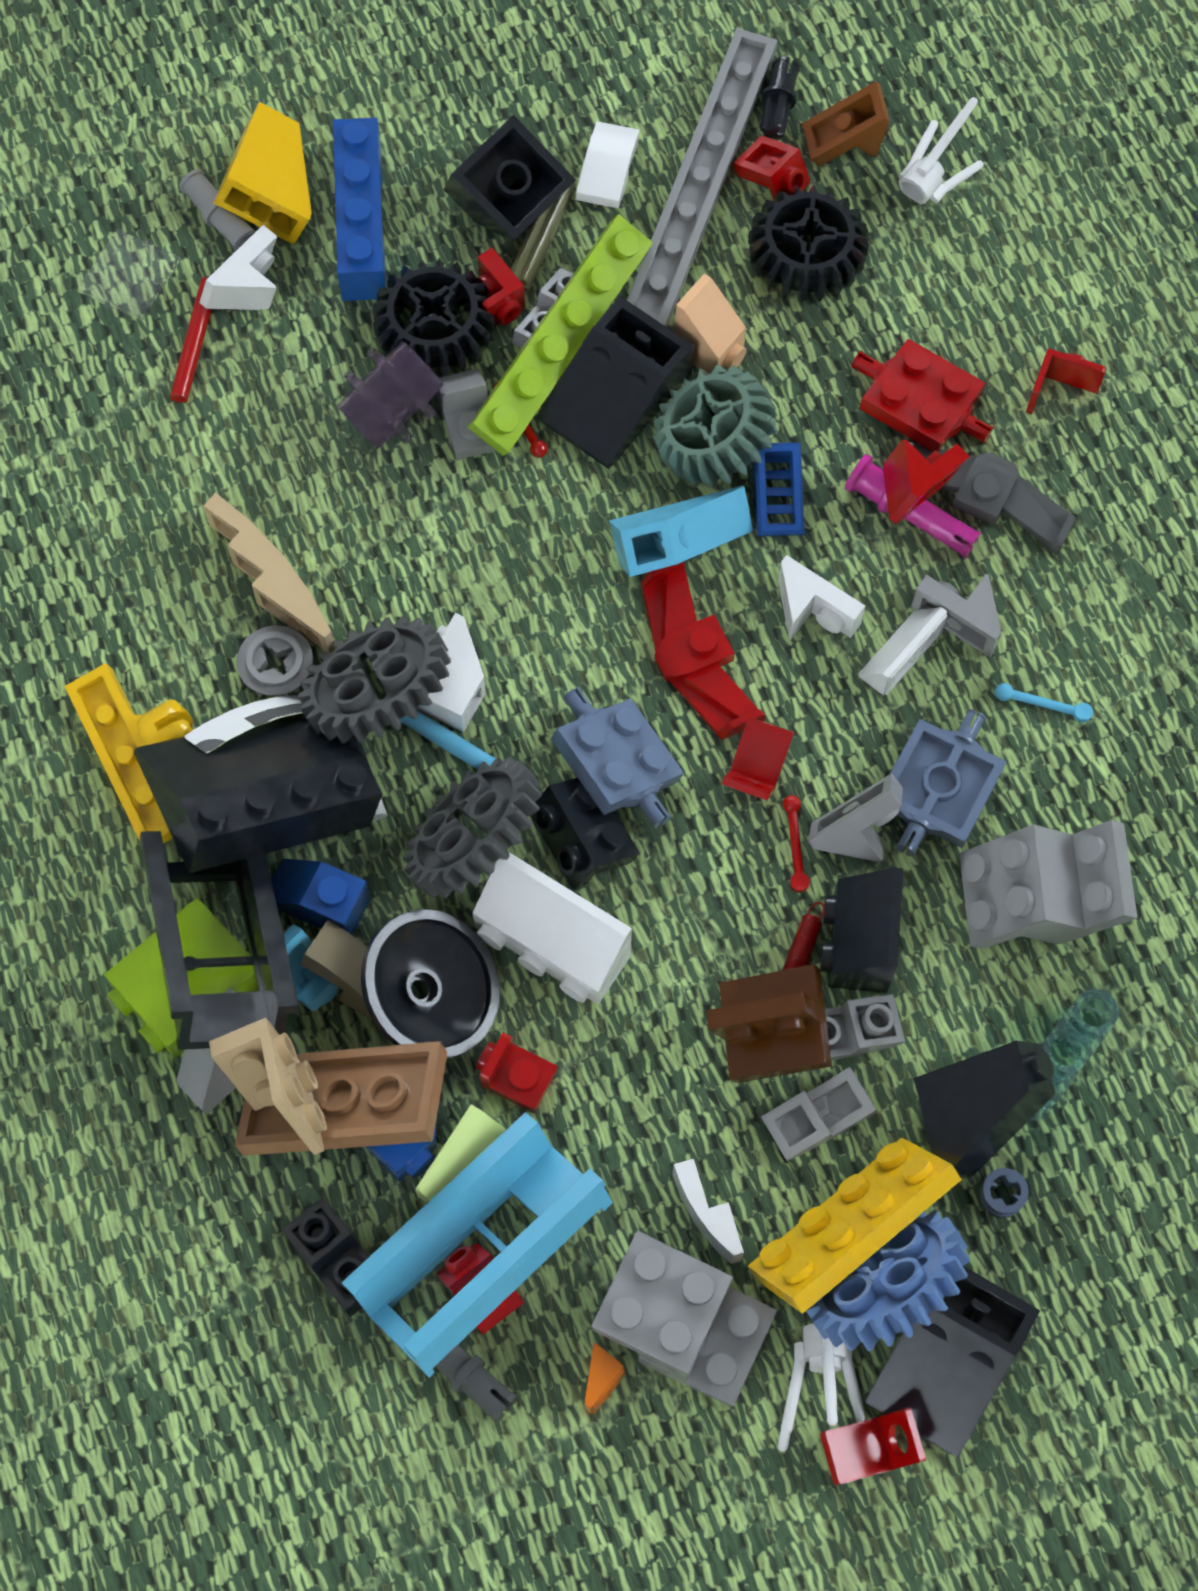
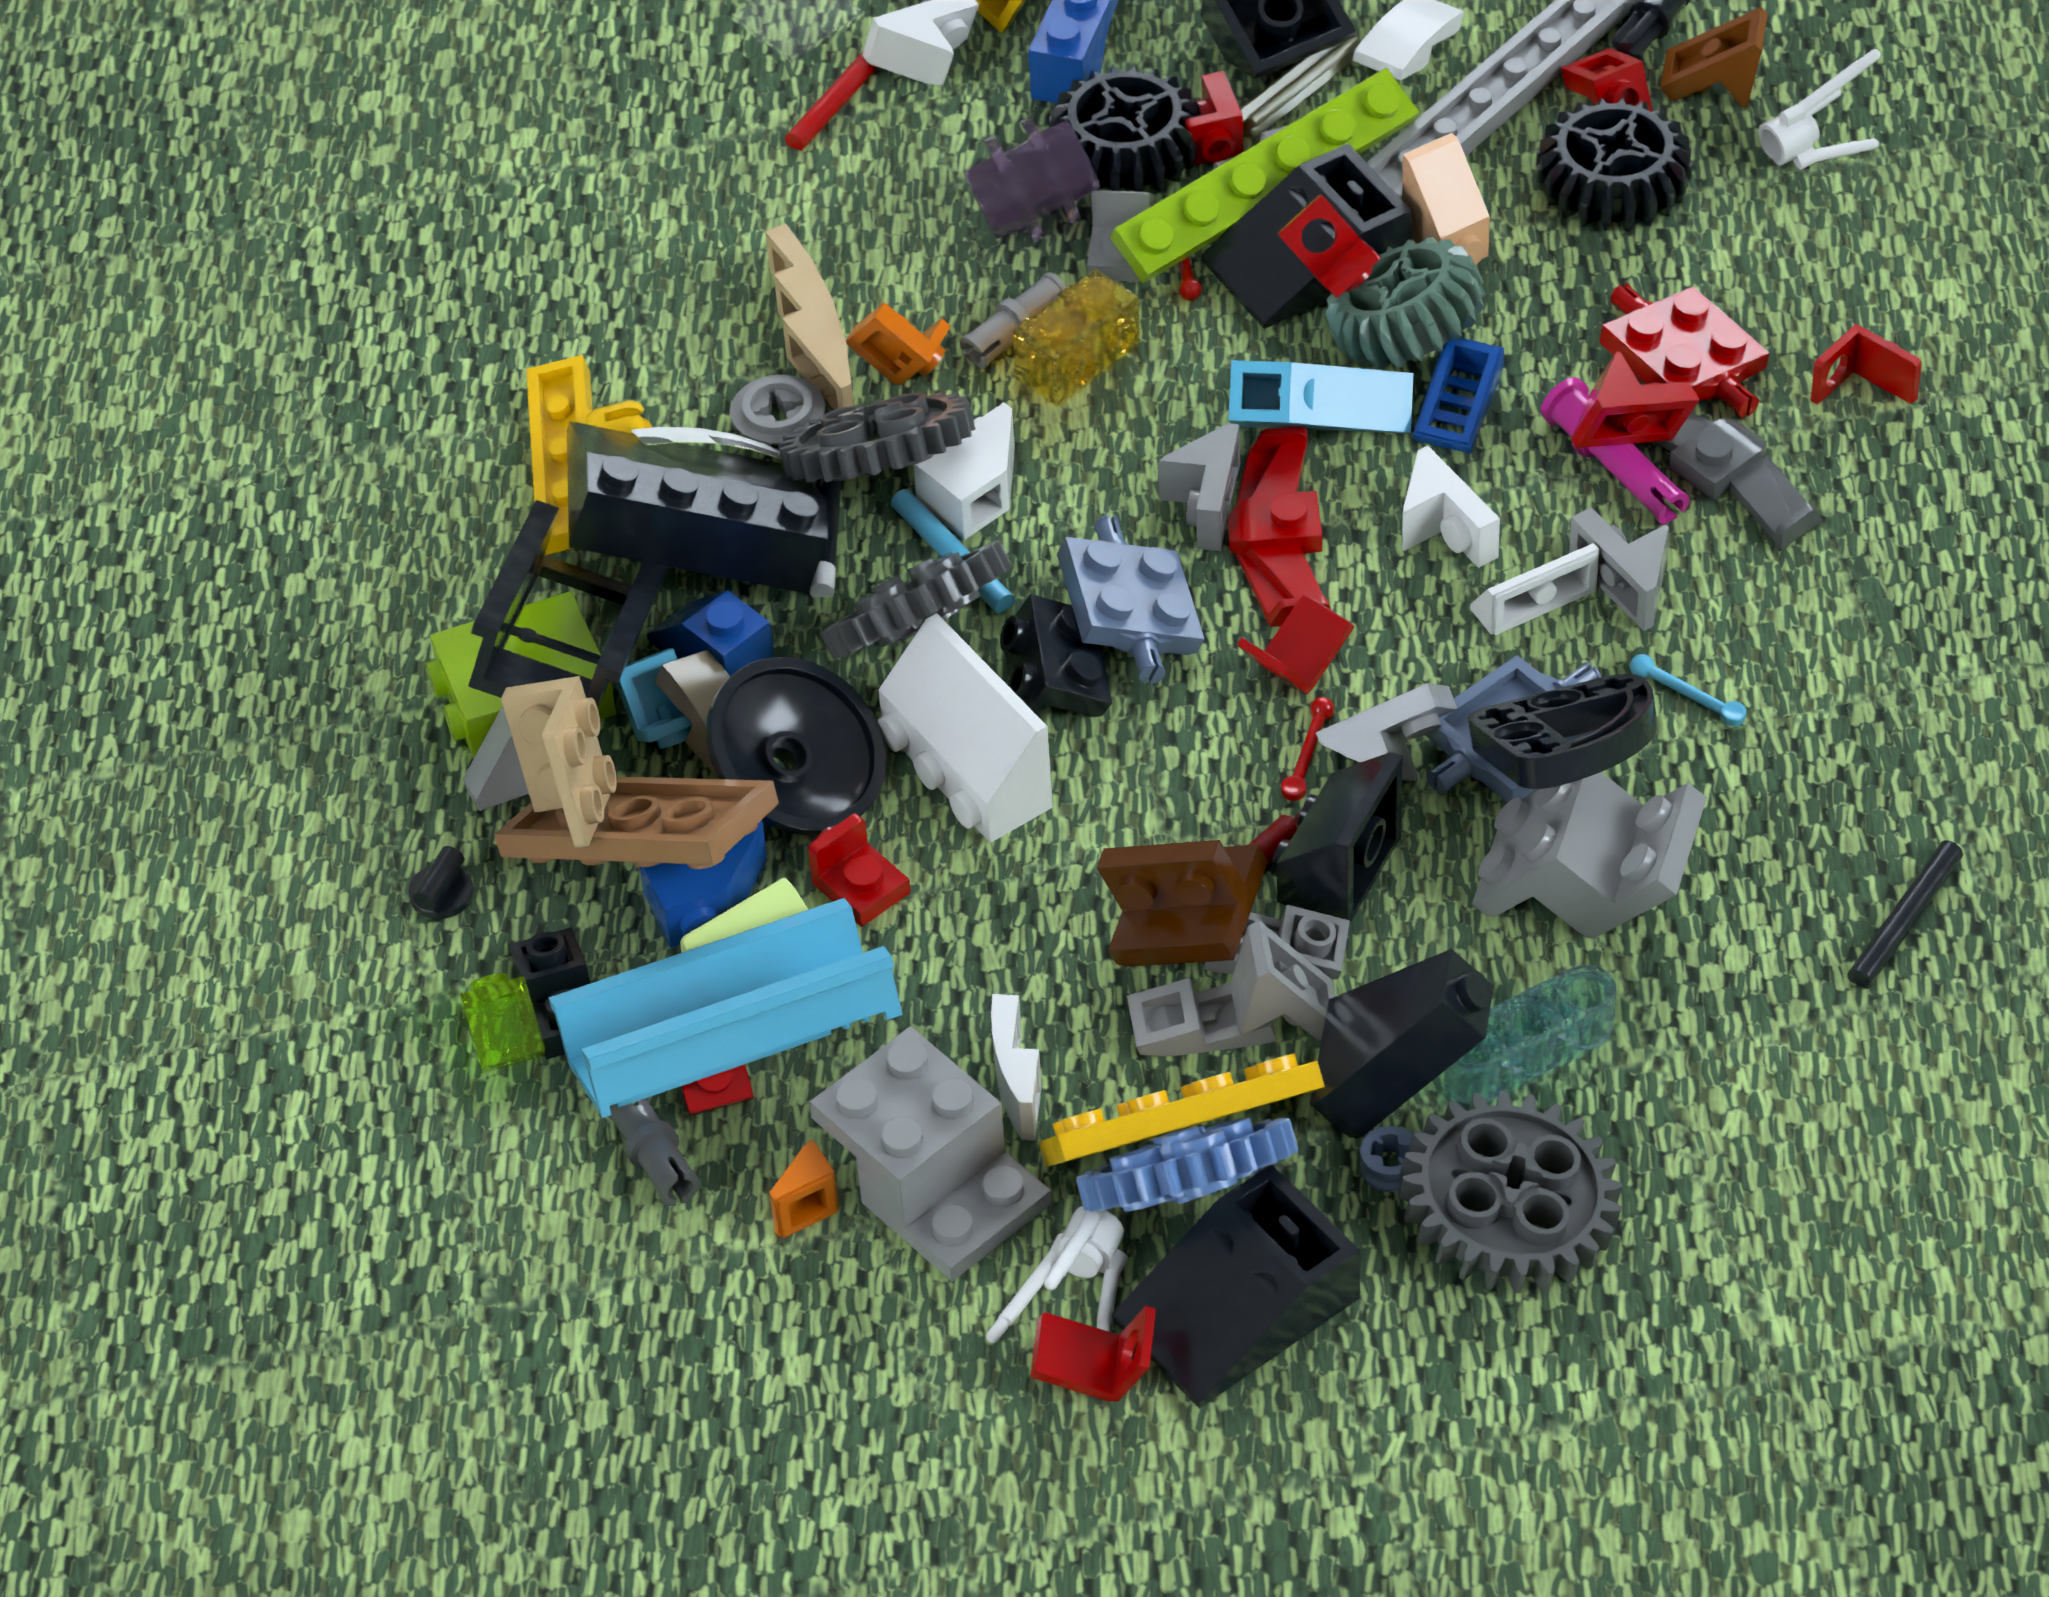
camera: 25 degrees right, 20 degrees down
none -> black plate [409,846,474,919]
none -> clear neon green bracket [460,973,546,1074]
none -> orange bracket [846,302,951,385]
none -> light grey pin [960,272,1071,369]
none -> clear yellow brick [1013,269,1140,407]
none -> light grey slope [1158,423,1240,551]
none -> light grey slope [1231,920,1336,1041]
none -> red bracket [1278,195,1381,298]
none -> dark grey gear [1398,1090,1623,1293]
none -> black beam [1468,674,1658,789]

